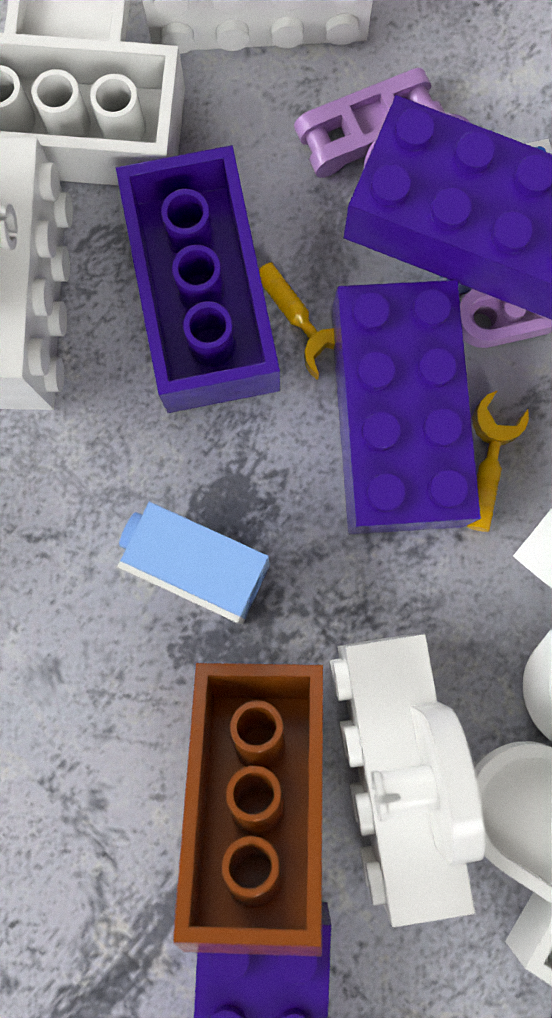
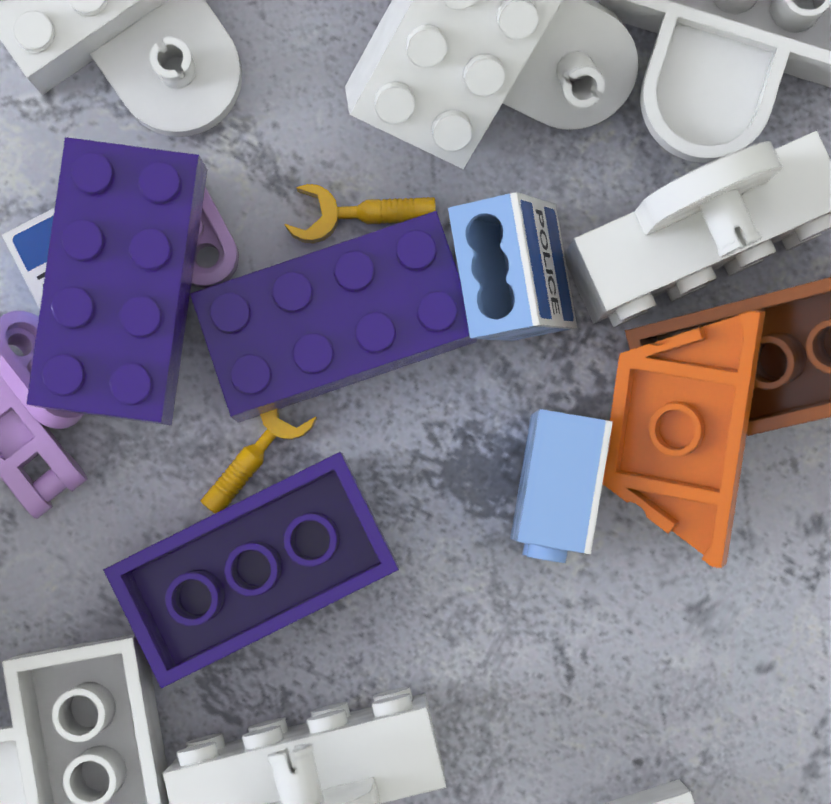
camera: 110 degrees left, 5 degrees up
none -> light blue piece [448,192,577,341]
none -> orange wing [602,310,766,568]

